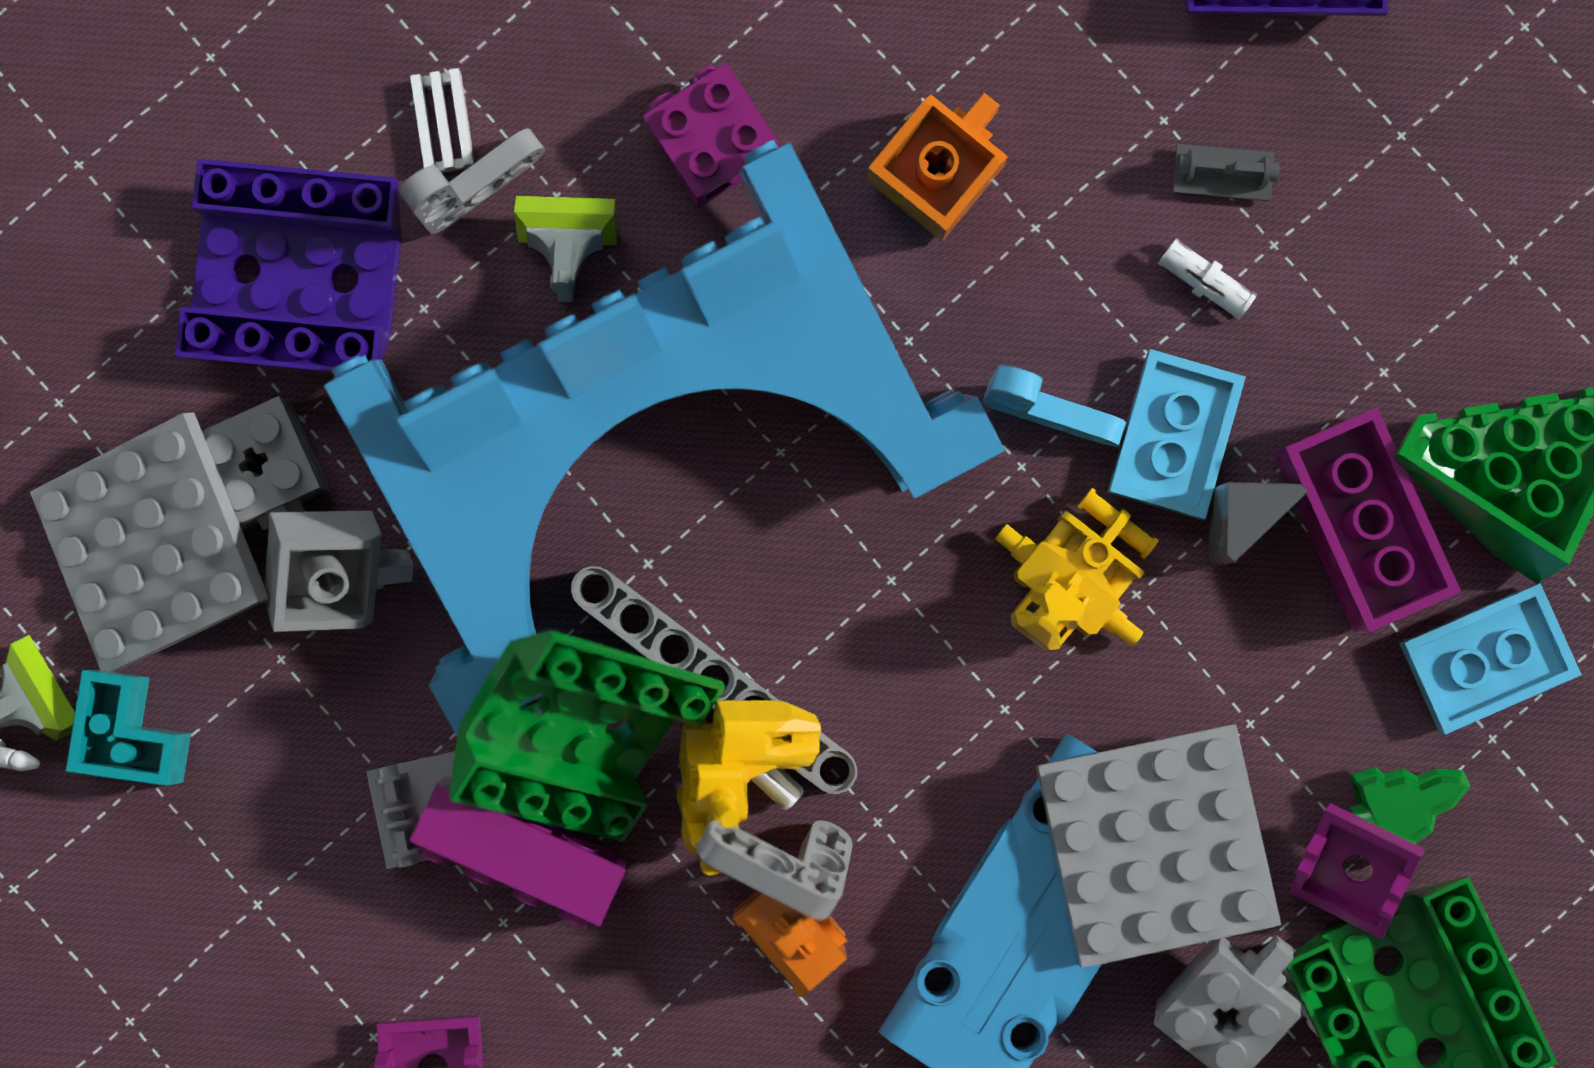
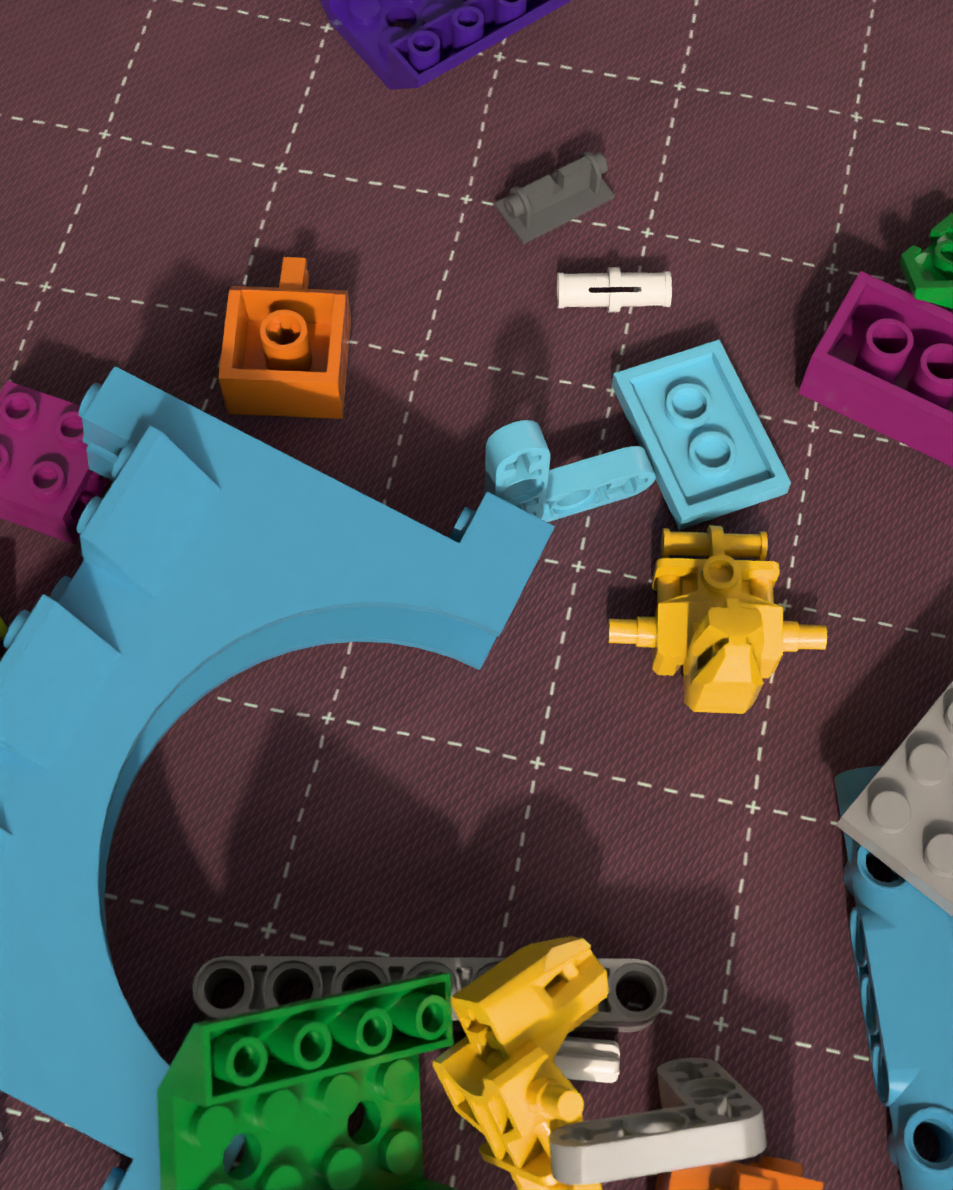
camera: 35 degrees left, 20 degrees down
dark grey slope [1208,482,1308,567] -> none

